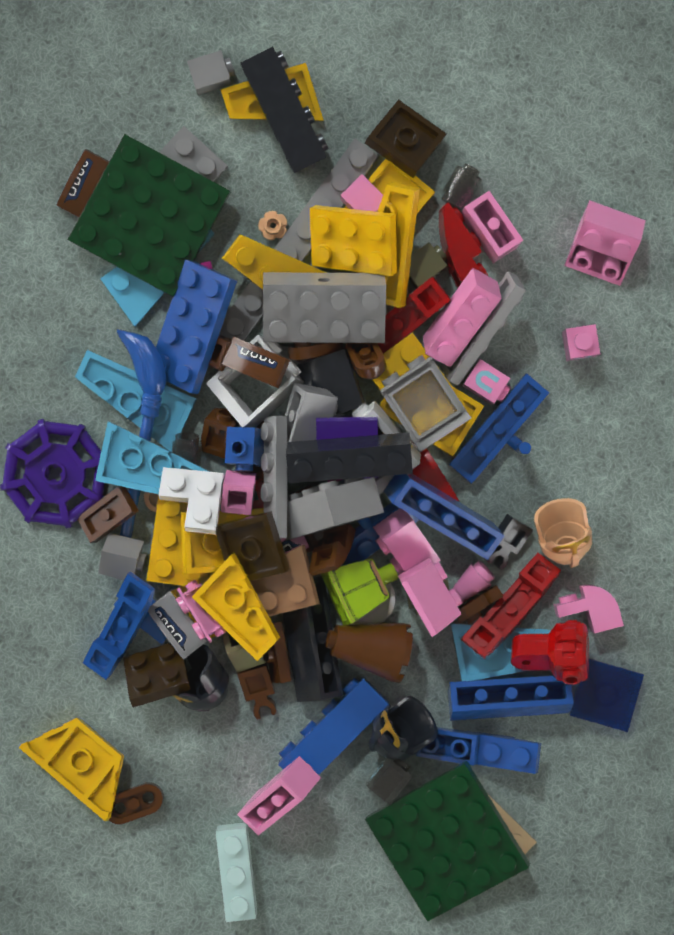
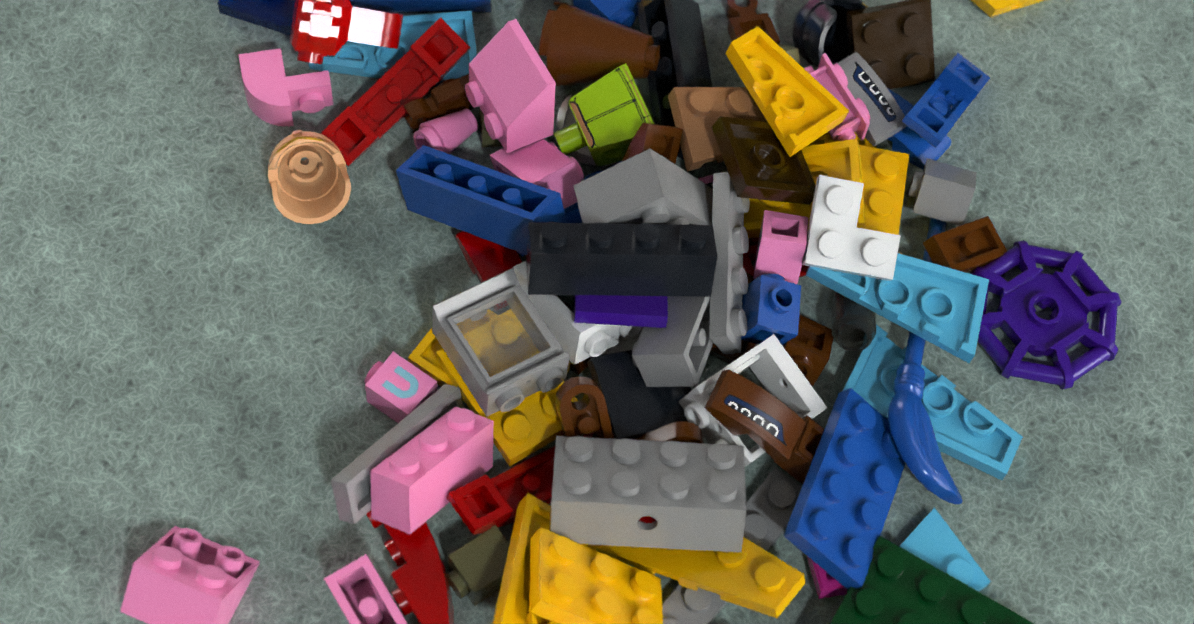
camera: 175 degrees right, 25 degrees down
reddish brown plate [264,622,292,683] -> none
blue plate [448,373,549,484] -> none
black plate [484,514,533,570] -> none
bright pink brick [562,324,600,361] -> none

